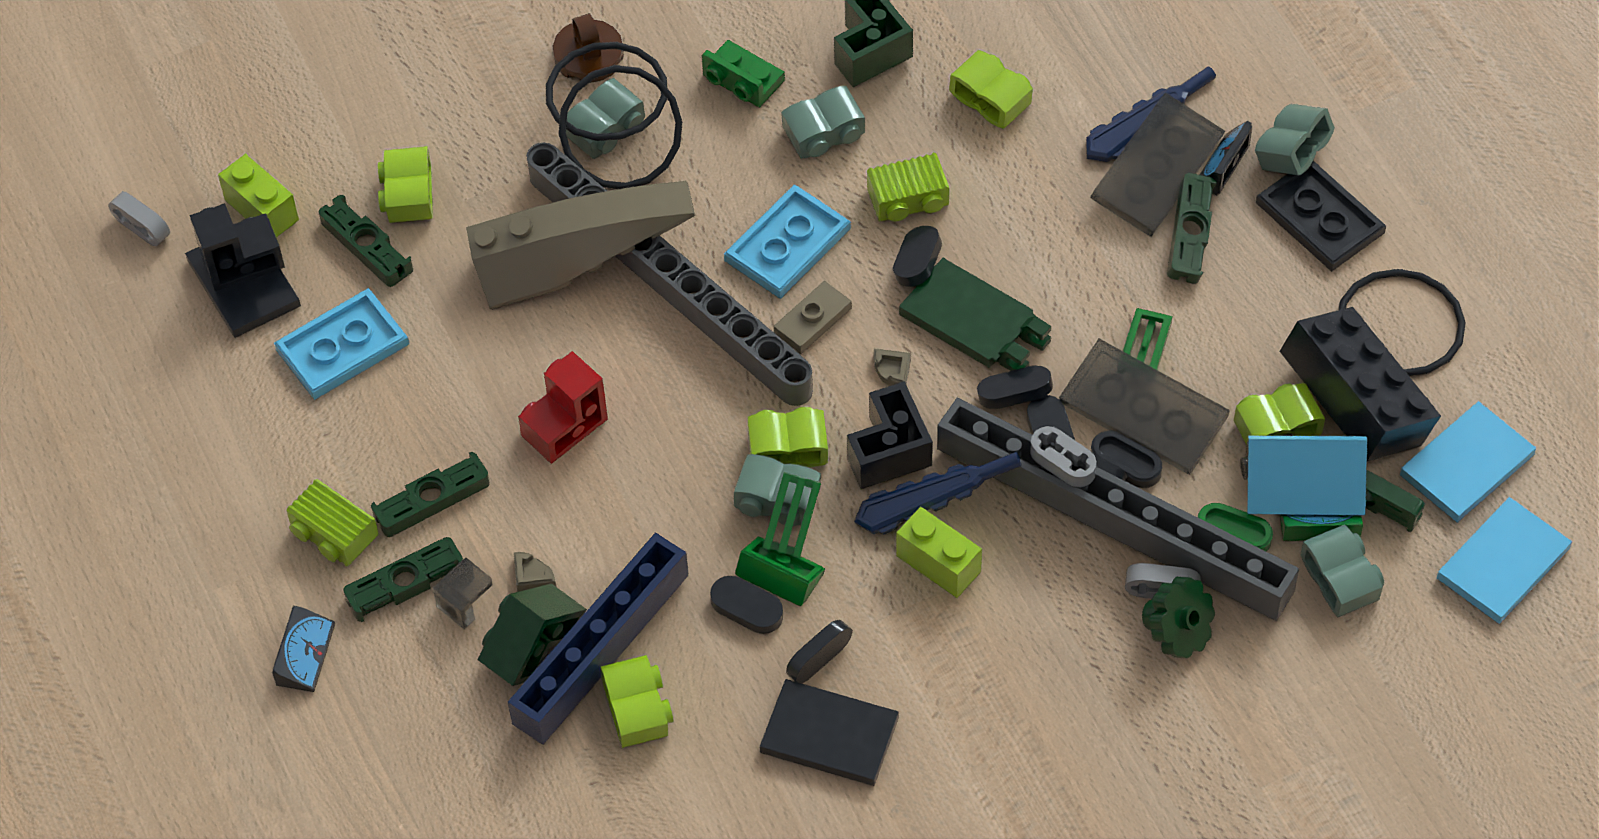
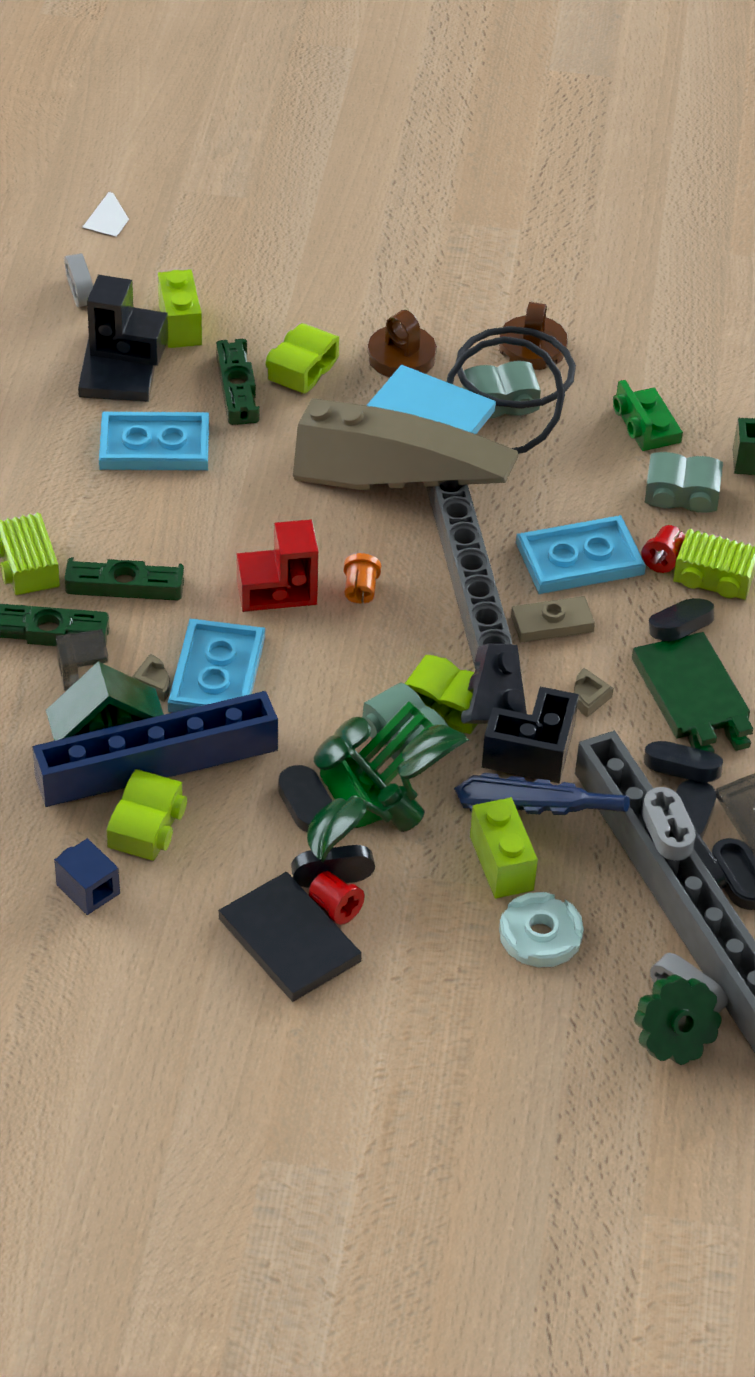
camera: 30 degrees right, 10 degrees down
none -> dark blue brick [54,838,120,915]
none -> white sticker [82,192,129,237]
none -> medium azure tile [168,619,265,712]
none -> dark green plant [307,717,469,863]
none -> red bush [309,871,365,925]
none -> orange bush [343,553,382,604]
none -> reddish brown tile [367,310,437,378]
none -> medium azure tile [367,365,496,434]
none -> black wing [461,643,527,724]
none -> light aqua tile [499,892,584,967]
none -> red bush [641,525,685,573]

